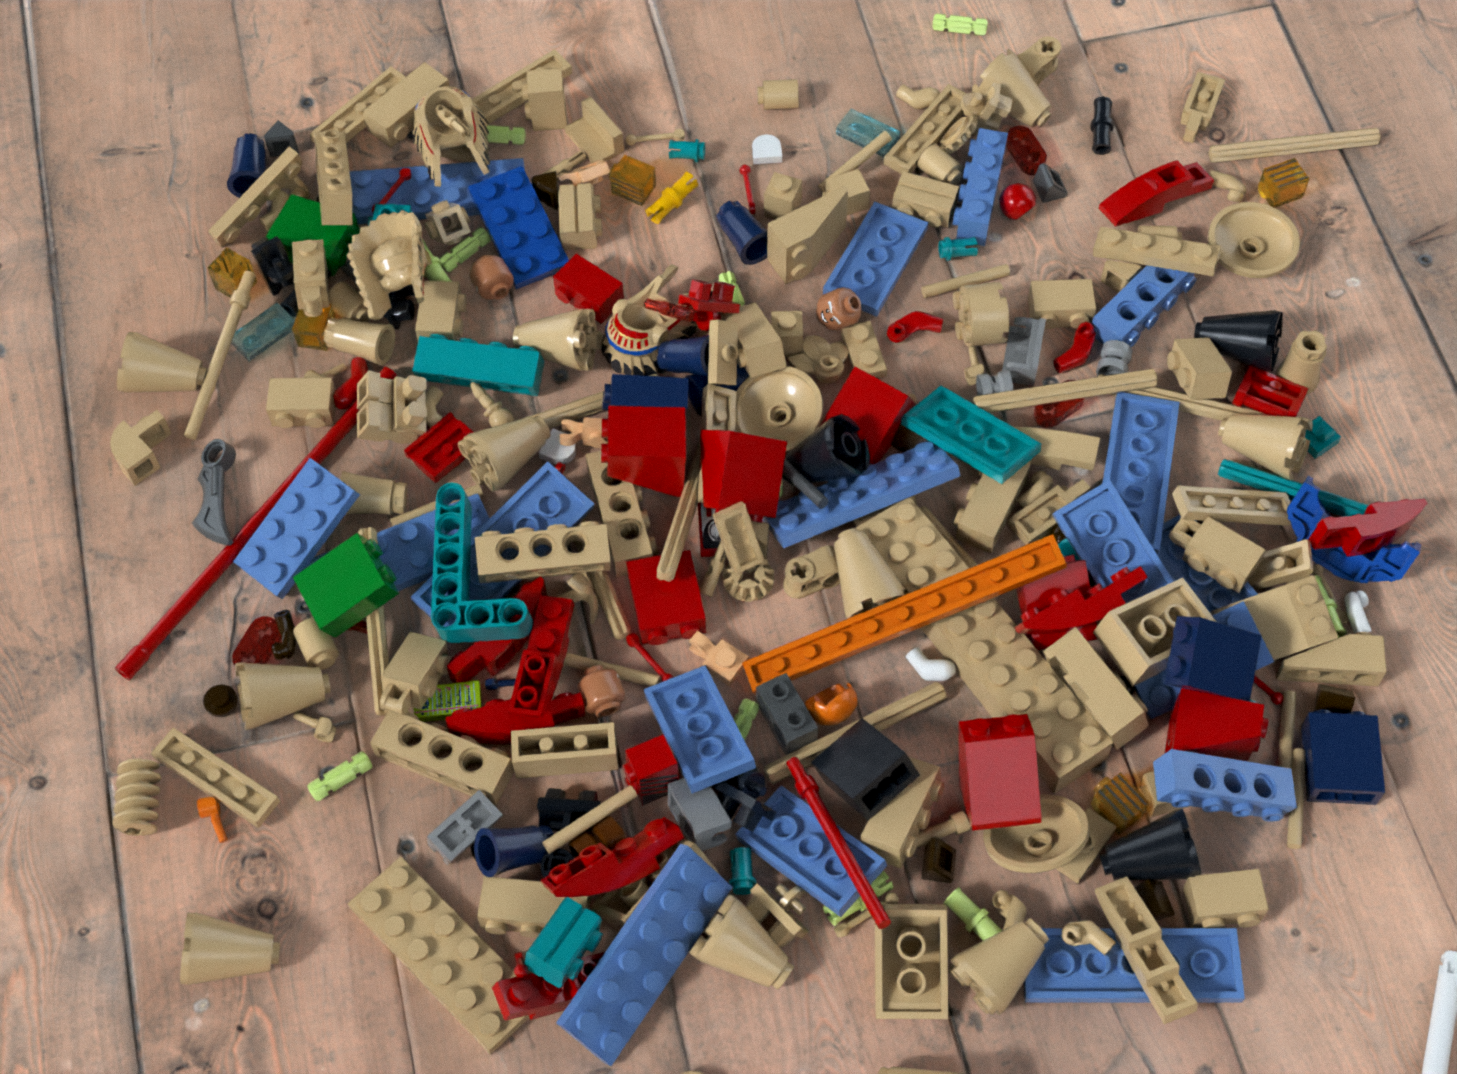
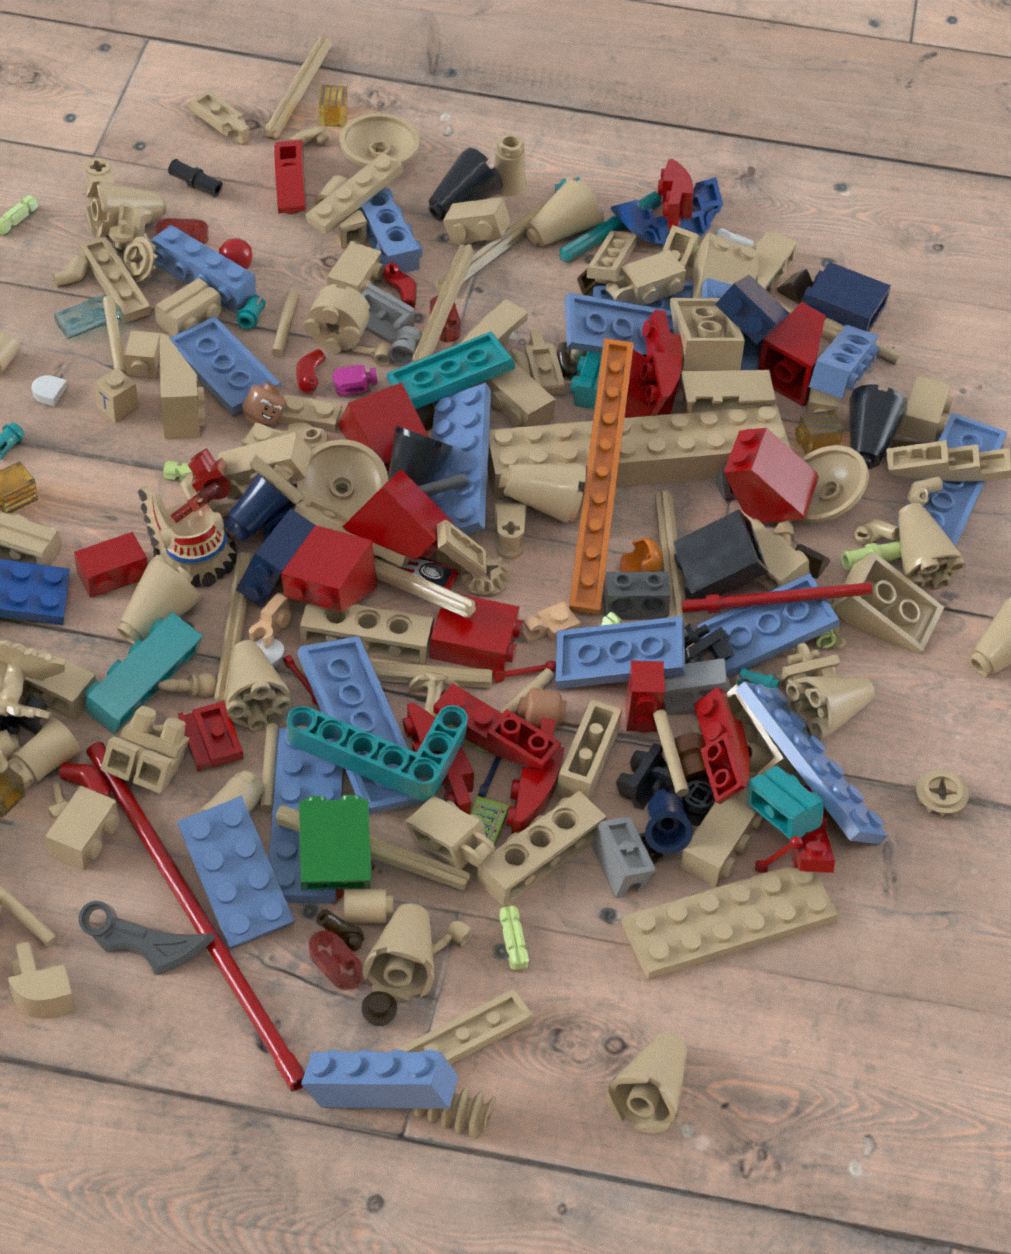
camera: 70 degrees left, 10 degrees down
orange hand [197,797,228,843] -> none
nougat head [470,255,514,300] -> none
tan brick [475,521,611,584] -> none
yellow pin [645,172,699,224] -> none
tan pin [699,541,727,597] -> none
dark blue plant [716,201,767,265] -> none
red hinge [739,164,756,214] -> none
white arm [906,647,956,681] -> none
tan brick [917,144,963,185] -> none
dark grey slope [1033,163,1068,203] -> none
light grey wheel [1096,340,1133,376] -> none
medium blue plate [1102,392,1180,555] -> none
red plate [1232,366,1309,417] -> none
none -> medium blue brick [301,1050,459,1109]
none -> dark pink arm [332,365,378,397]

